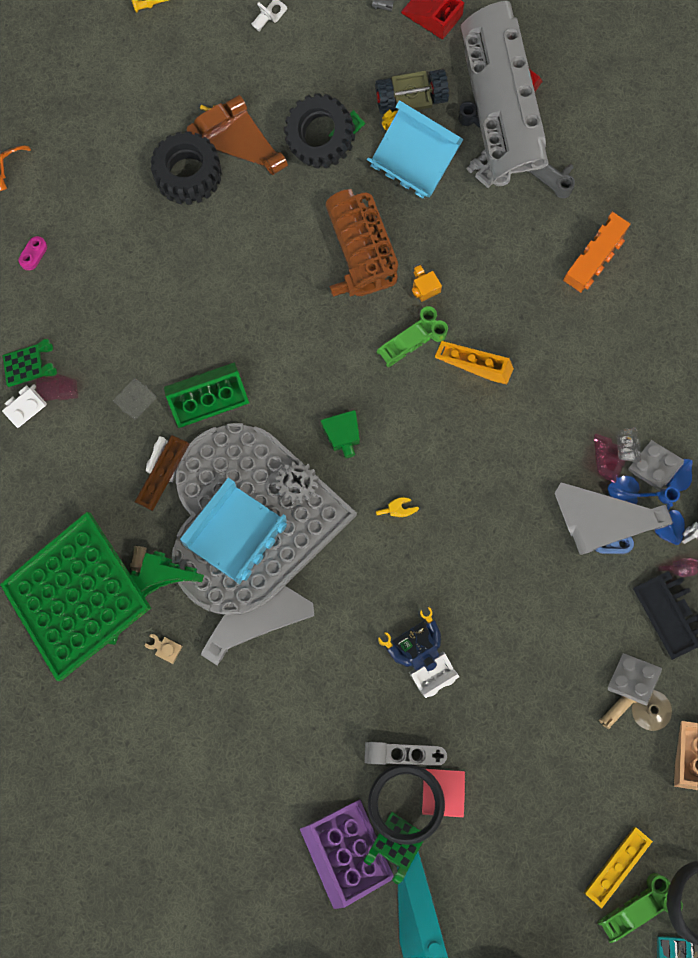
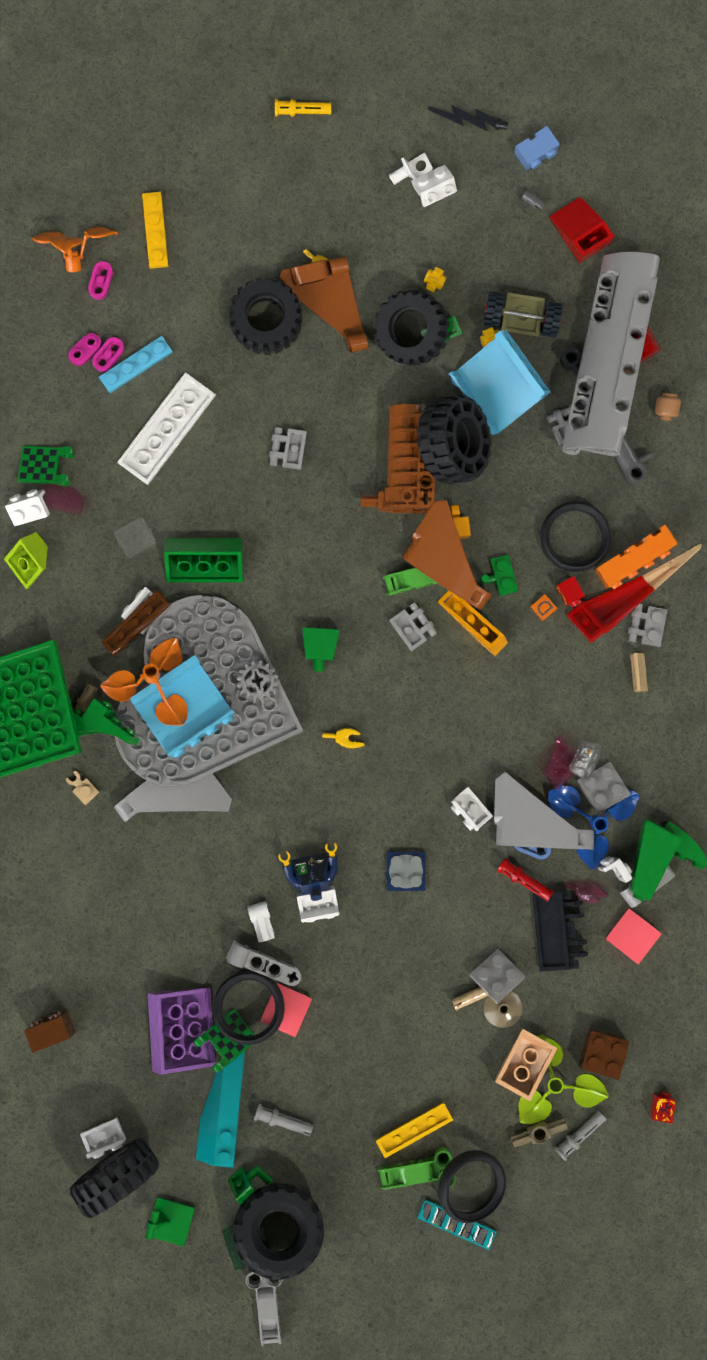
camera: 15 degrees right, 10 degrees up
none -> lime slope [4,532,48,589]
none -> reddish brown brick [24,1010,76,1053]
none -> dark pink plate [88,261,113,300]
none -> dark pink plate [92,337,125,372]
none -> medium azure plate [99,336,173,393]
none -> orange plant [101,638,188,726]
none -> white tile [117,372,216,485]
none -> yellow plate [142,192,169,269]
none -> white piece [247,901,275,942]
none -> light grey pin [253,1103,314,1137]
none -> light grey plate [269,427,307,470]
none -> light grey piece [387,852,425,891]
none -> light grey plate [389,602,437,652]
none -> dark orange panel [402,500,492,610]
none -> white bracket [411,165,457,207]
none -> black tyre [417,394,492,484]
none -> yellow gear [423,267,447,292]
none -> white bracket [450,787,493,831]
none -> green plate [480,555,518,597]
none -> red pin [497,858,554,902]
none -> orange tile [530,594,557,621]
none -> black tyre [540,501,611,572]
none -> red brick [555,576,585,608]
none -> red plate [566,544,702,643]
none -> light grey plate [628,604,667,647]
none -> tan slope [630,653,648,692]
none -> medium nougat head [655,393,681,421]

